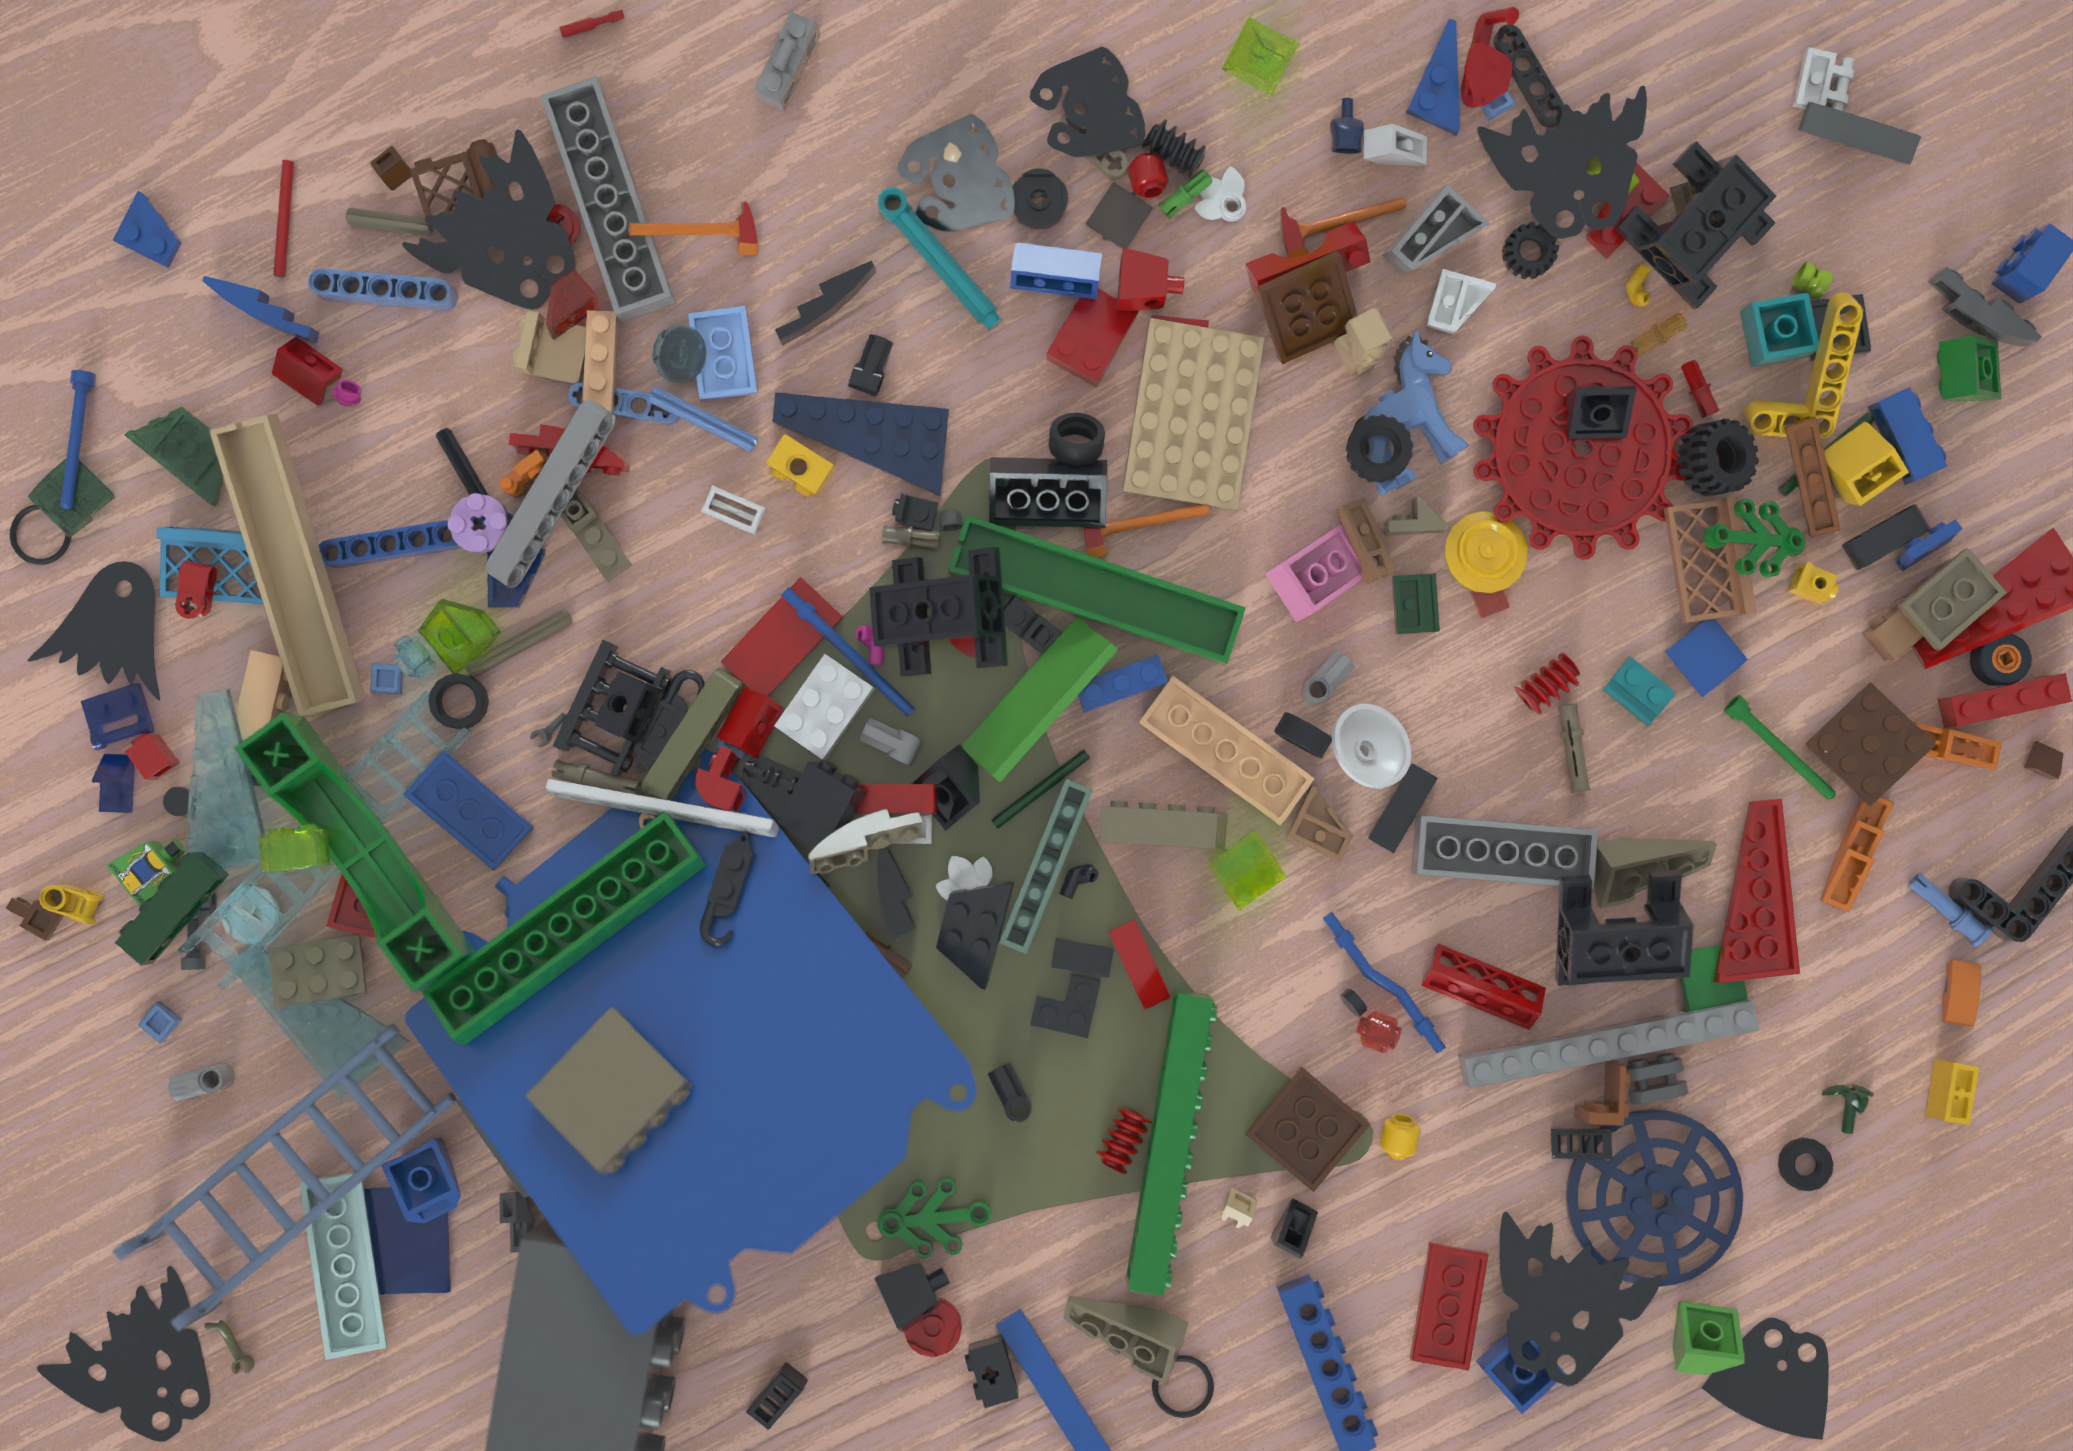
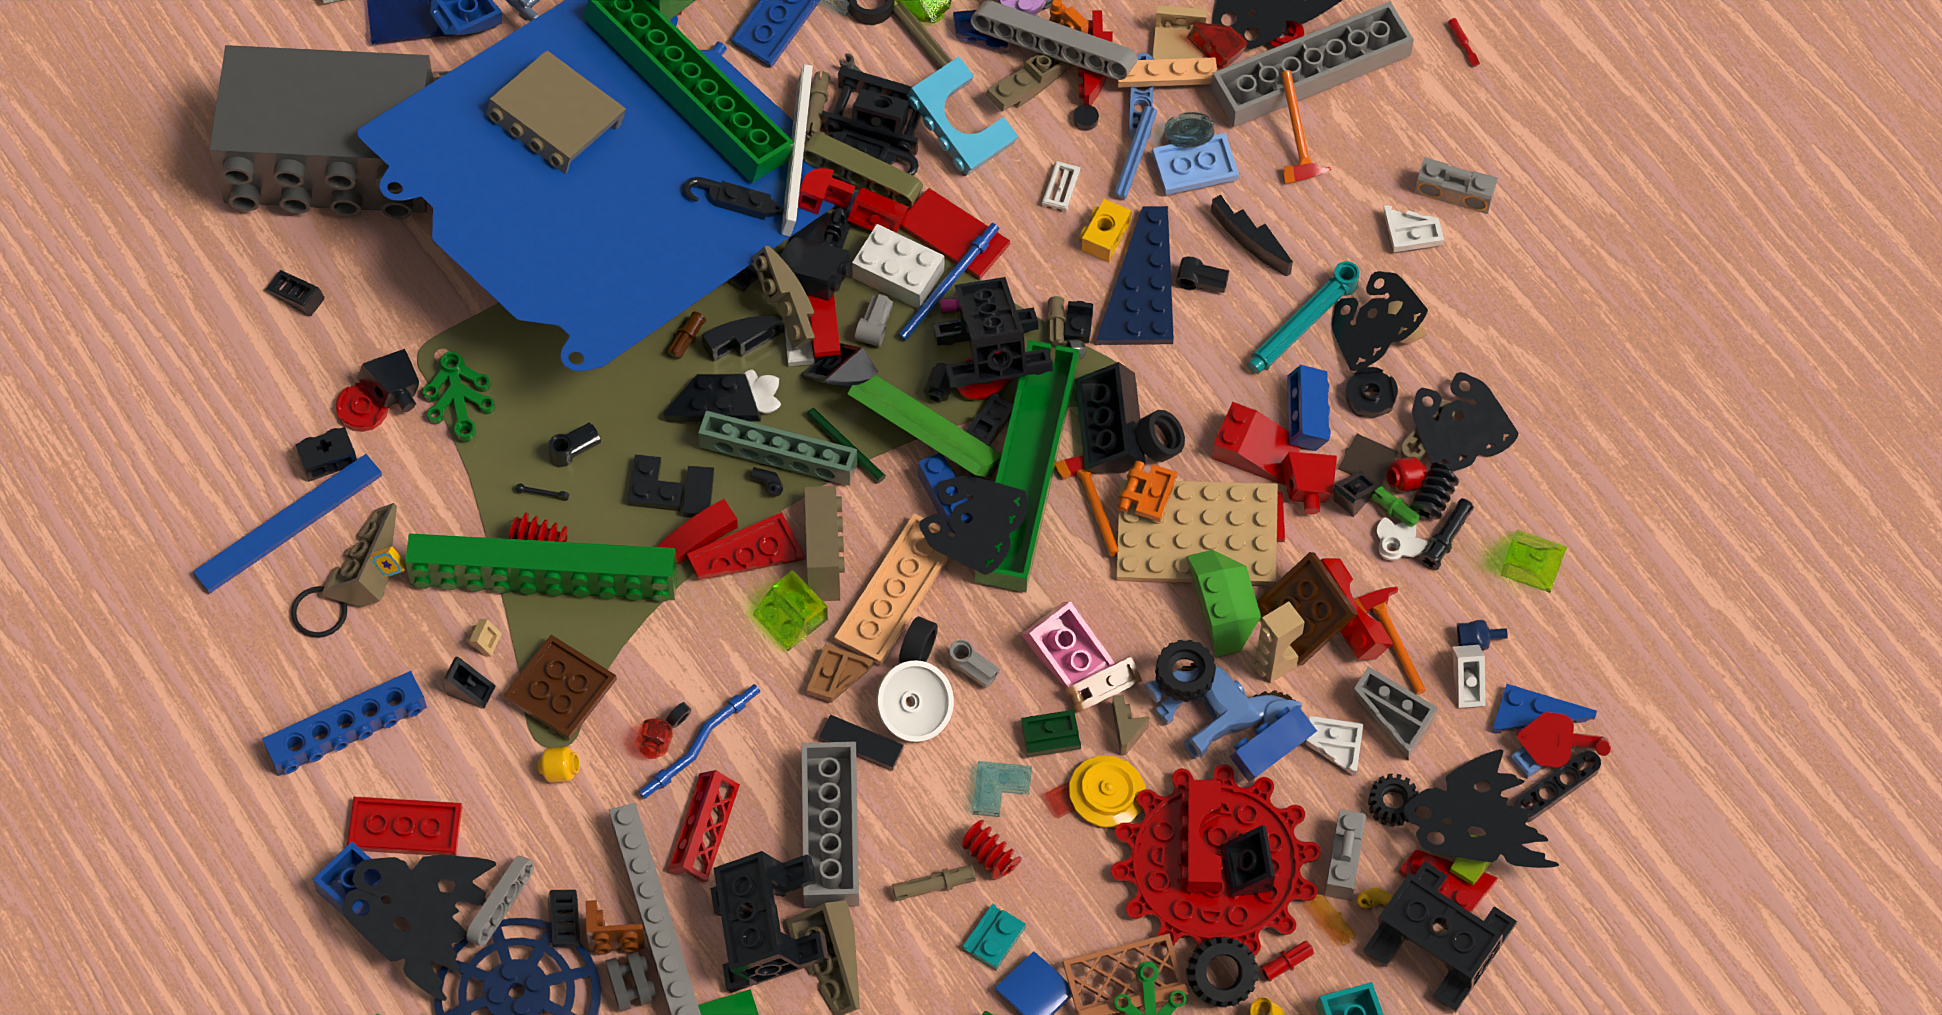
camera: 85 degrees right, 25 degrees down
none -> yellow tile [370,546,406,578]
none -> light grey beam [467,856,534,946]
none -> black hinge [515,483,569,501]
none -> red wing [687,512,805,580]
none -> medium azure arch [907,56,1018,176]
none -> black piece [919,475,1027,575]
none -> black brick [924,363,952,403]
none -> clear light blue plate [973,761,1032,817]
none -> black tile [1073,104,1099,130]
none -> orange plate [1118,461,1178,522]
none -> red arch [1182,780,1221,892]
none -> bright green wedge [1187,550,1261,658]
none -> blue brick [1229,705,1317,782]
none -> light grey piece [1324,809,1366,901]
none -> black slope [1333,471,1380,517]
none -> white wing [1383,205,1444,252]
none -> black pin [1419,498,1474,570]

